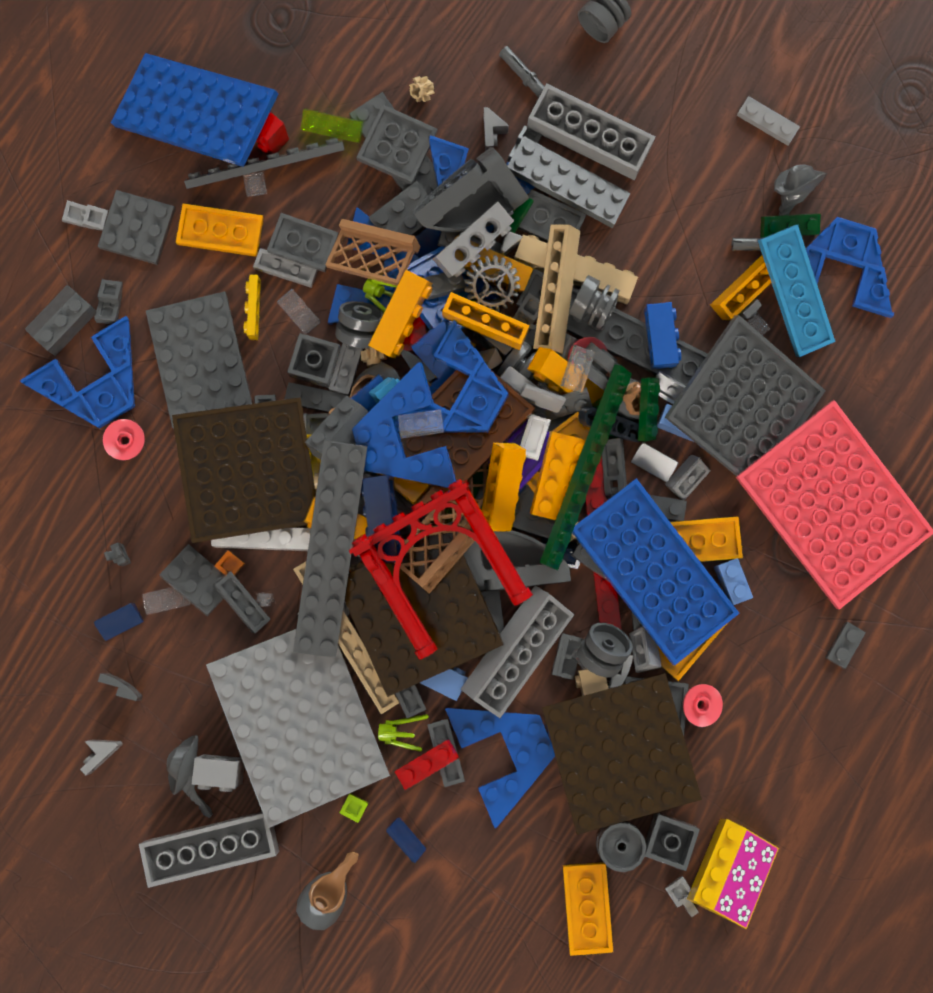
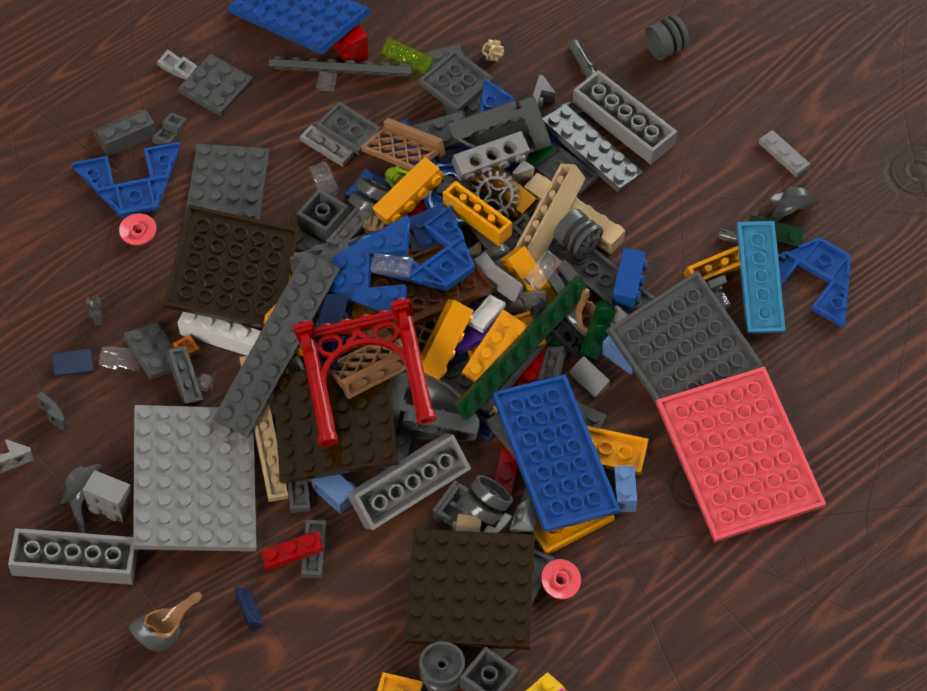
camera: 20 degrees right, 25 degrees down
light orange plate [176,204,264,257] -> none
yellow plate [244,275,261,340] -> none
lime plate [340,793,369,823] -> none
lime plant [378,715,429,752] -> none
blue wing [445,708,555,828] -> none
light grey slope [665,455,710,500] -> none
dark grey plate [825,622,866,669] -> none

